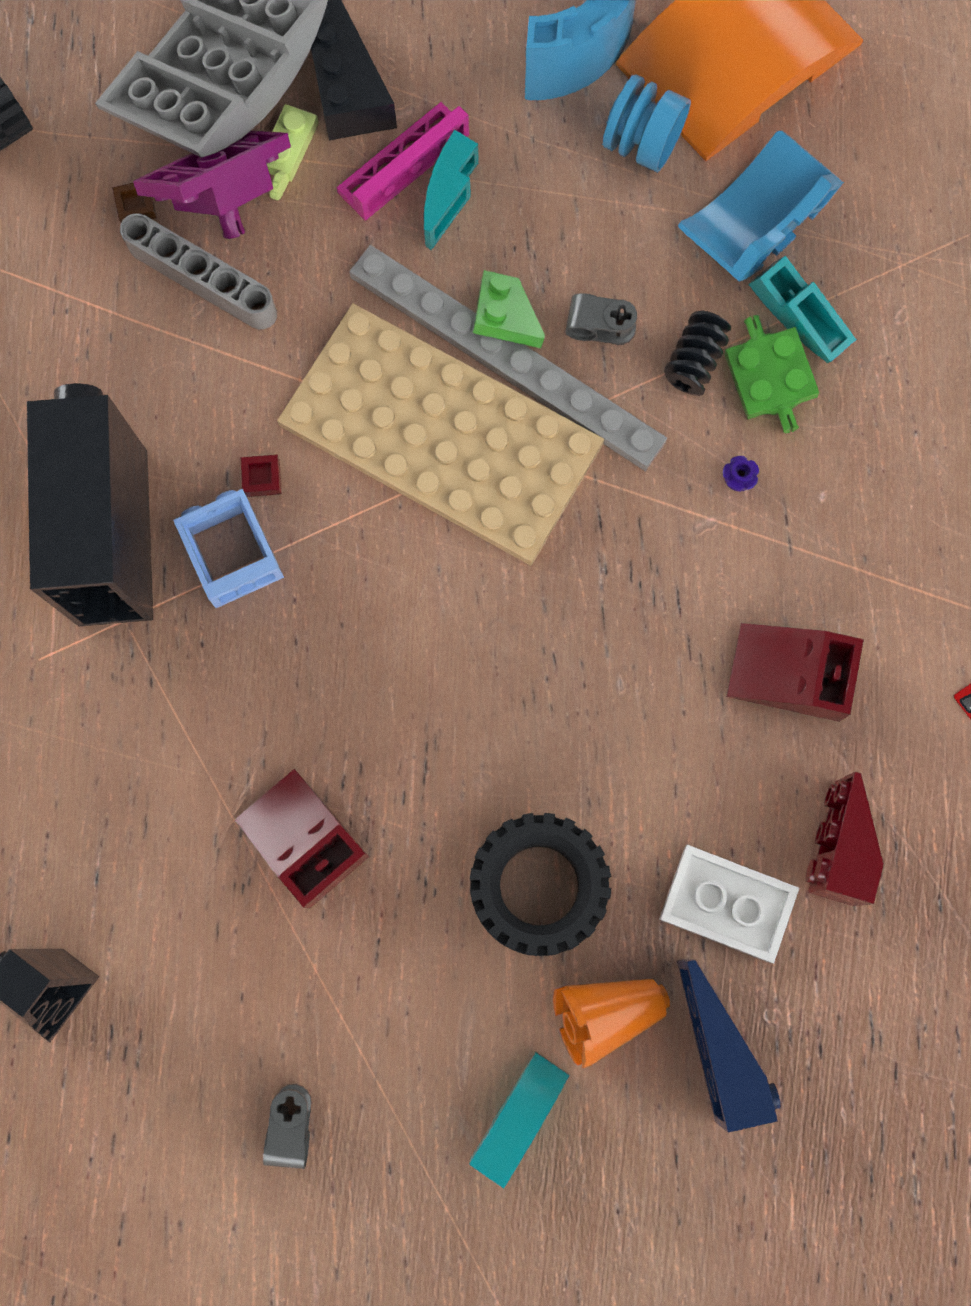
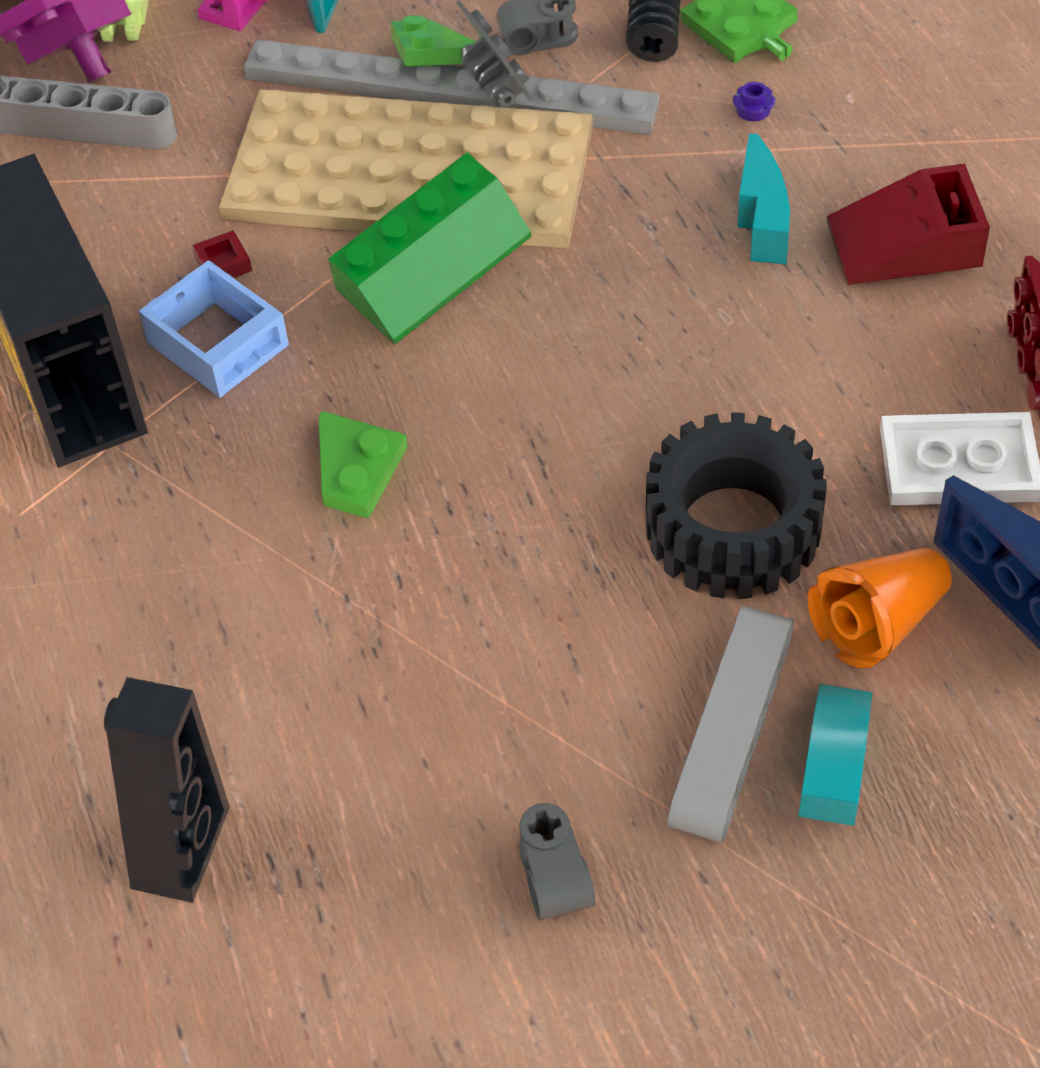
camera: 20 degrees left, 25 degrees down
dark red slope [235,769,369,909] -> none
none -> bright green wing [319,411,408,519]
none -> slope [328,152,532,345]
none -> dark grey hinge [456,0,533,107]
none -> light grey beam [668,606,794,843]
none -> teal slope [737,133,790,265]

